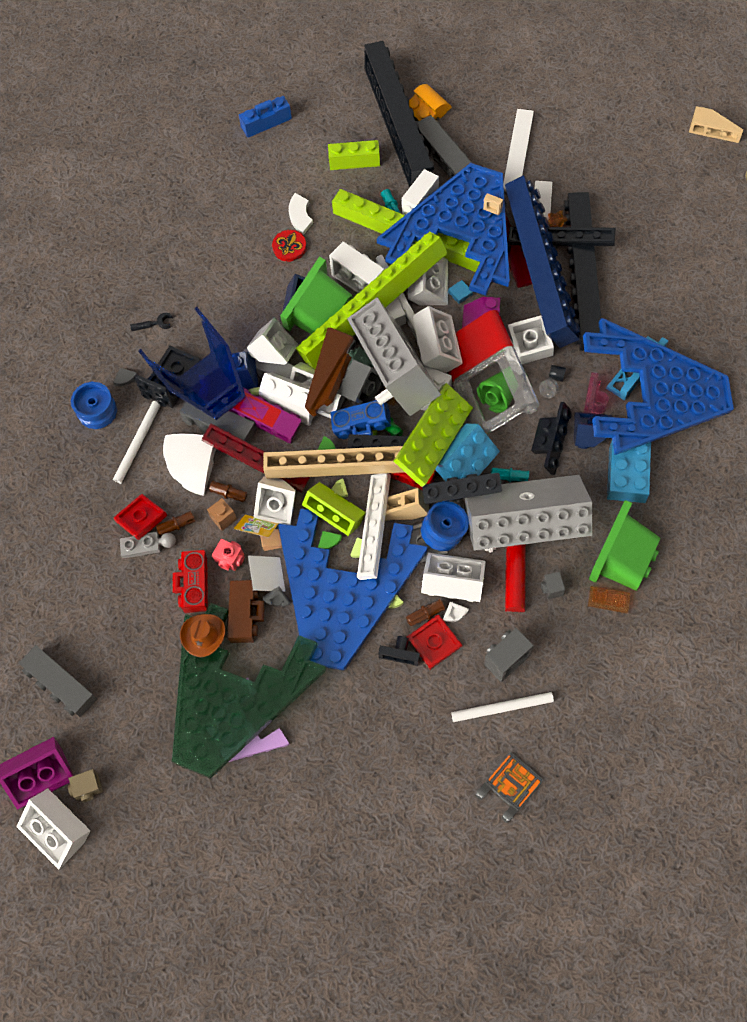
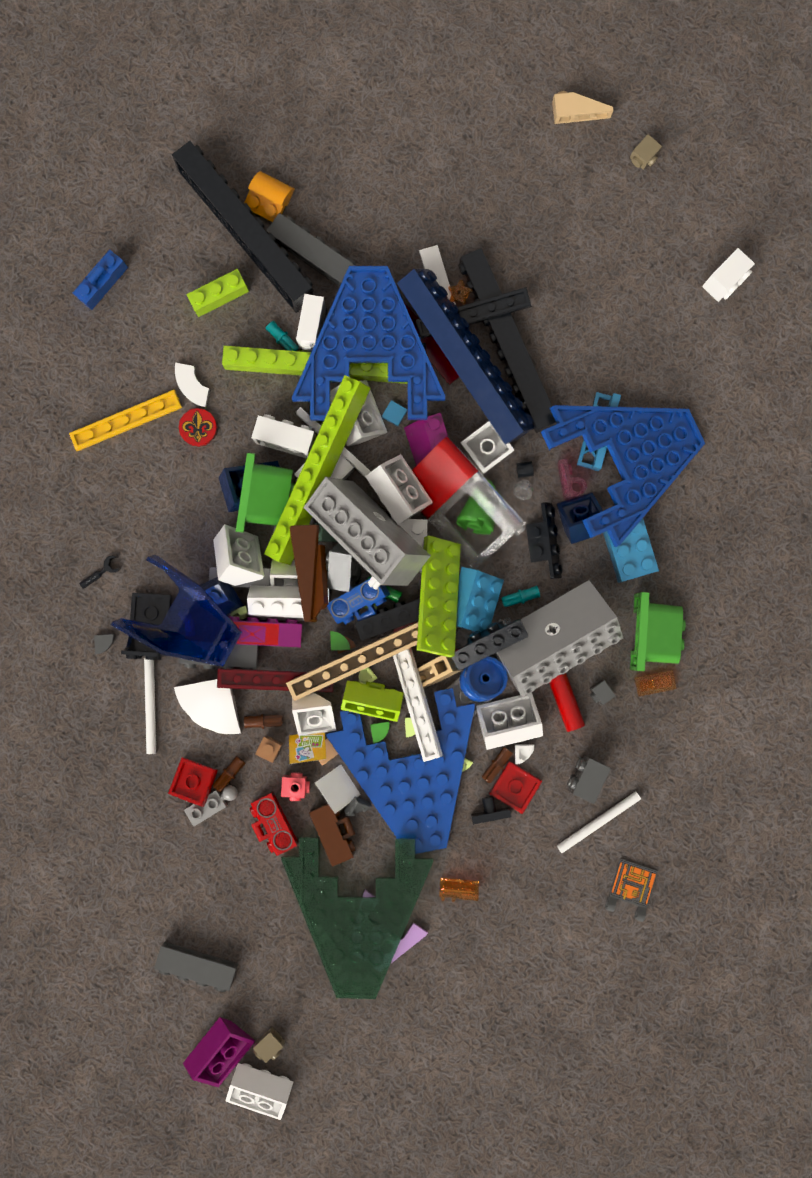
camera: 25 degrees left, 20 degrees up
blue wheel [71,381,117,429] -> none
dark orange hat [180,614,225,657] -> none
tan tile [483,193,503,215] -> none
white tile [503,109,534,193] -> none
none -> yellow tile [69,390,182,451]
none -> clear orange plate [439,878,479,902]

